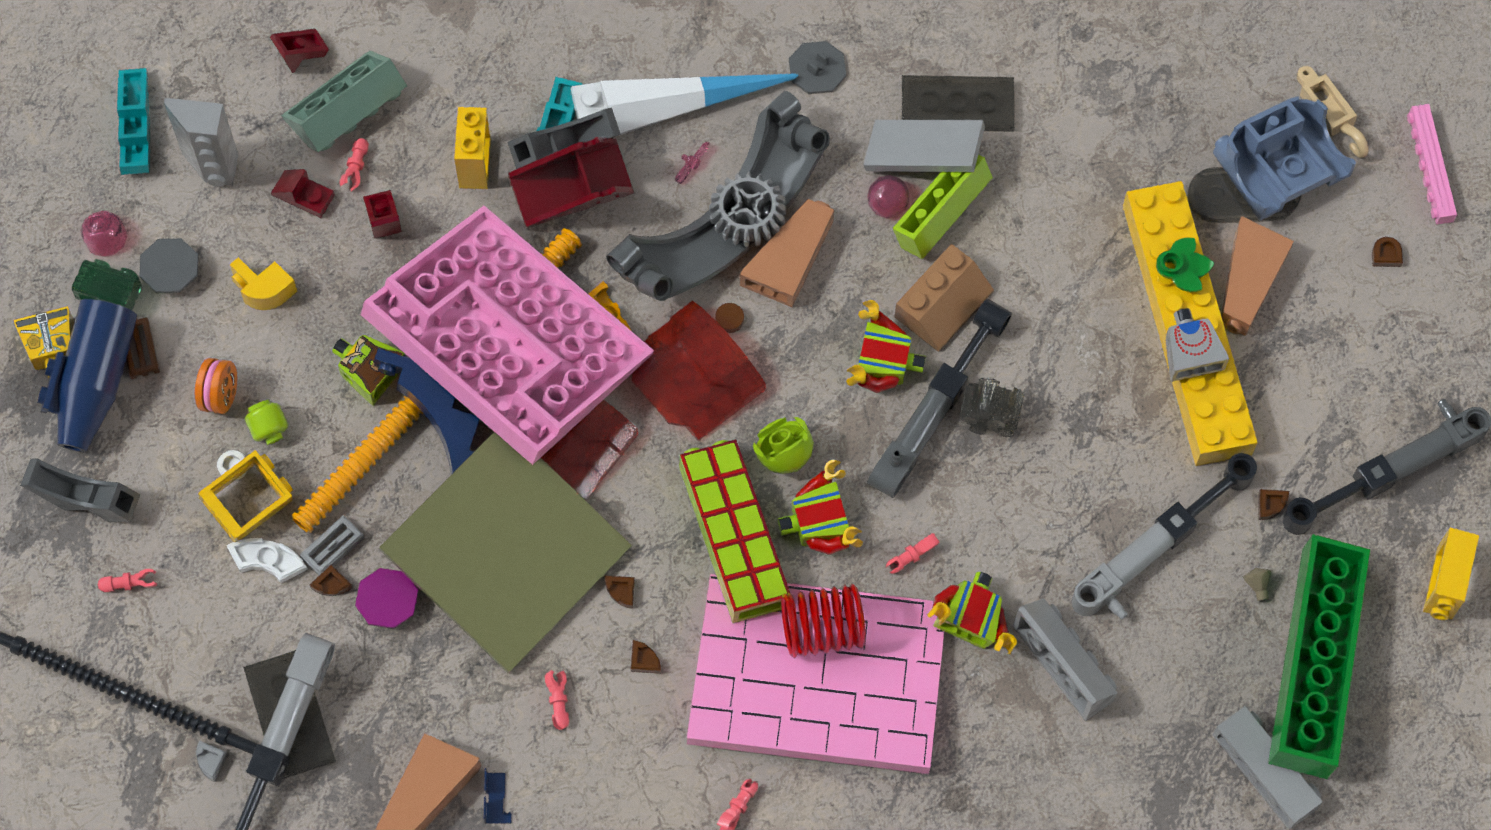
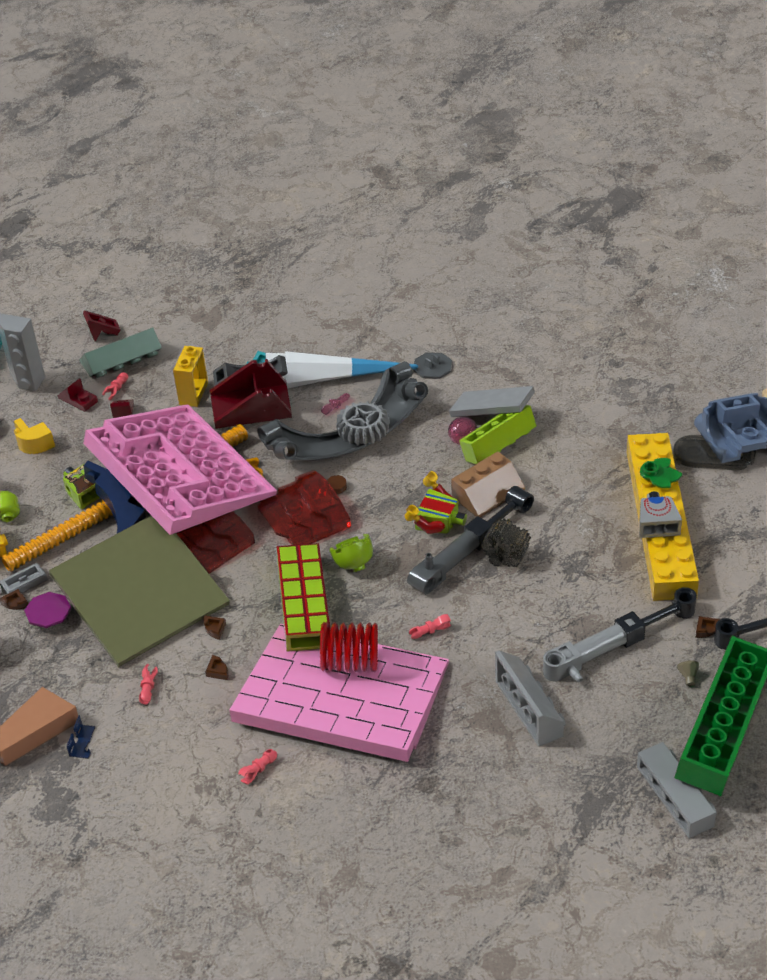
camera: 15 degrees right, 25 degrees down
nougat slope [740,199,834,307] -> none
torso [778,460,863,555] -> none
clear smoke tile [901,75,1015,132] -> none
torso [927,572,1017,654] -> none
nougat slope [1221,216,1294,336] -> none

